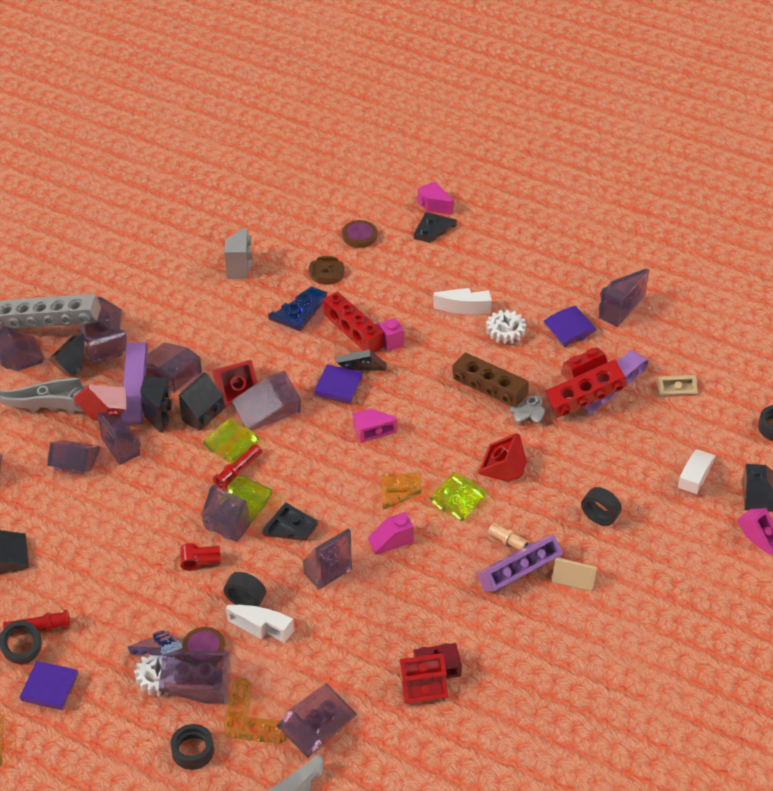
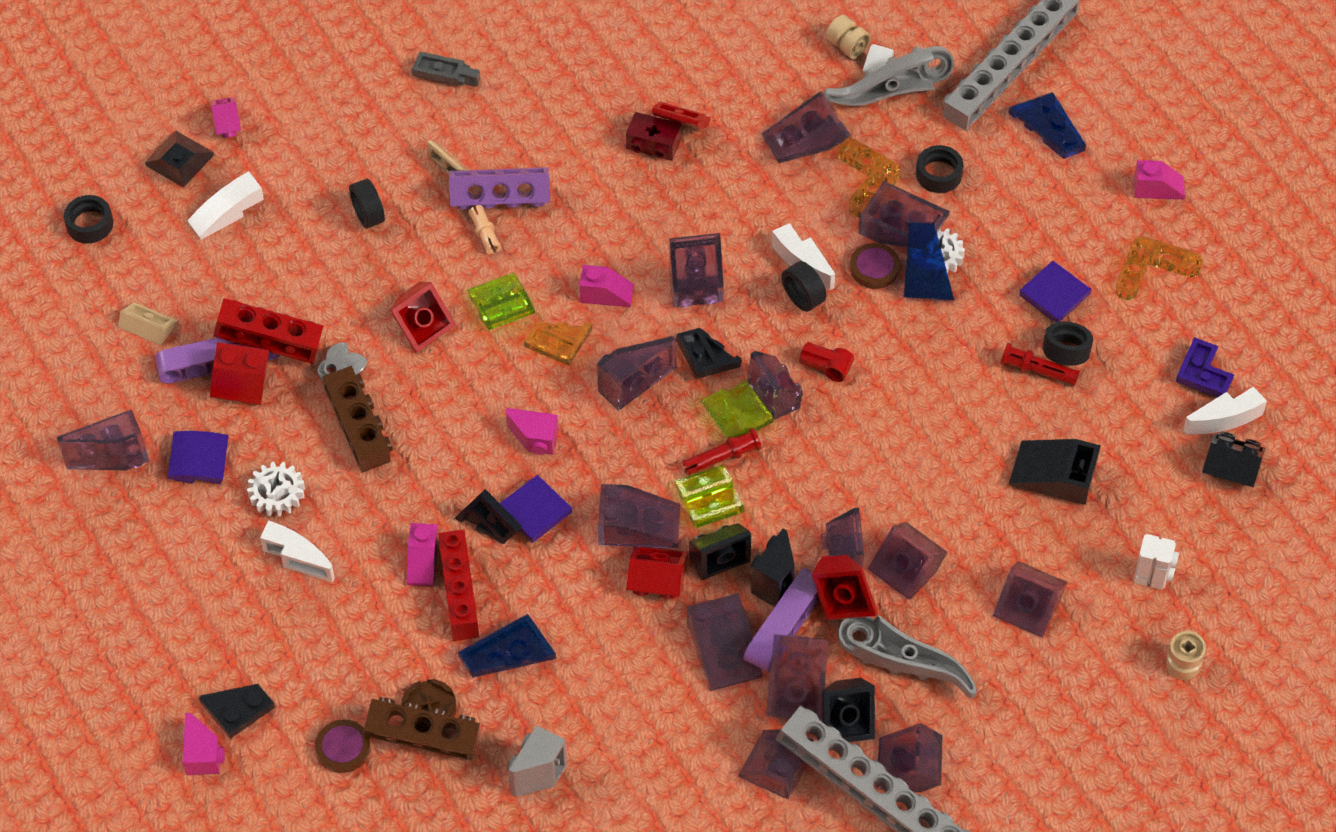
camera: 150 degrees left, 10 degrees up
none -> reddish brown brick [364,697,480,761]
none -> dark grey hinge [412,52,481,86]
none -> slope [597,336,676,411]

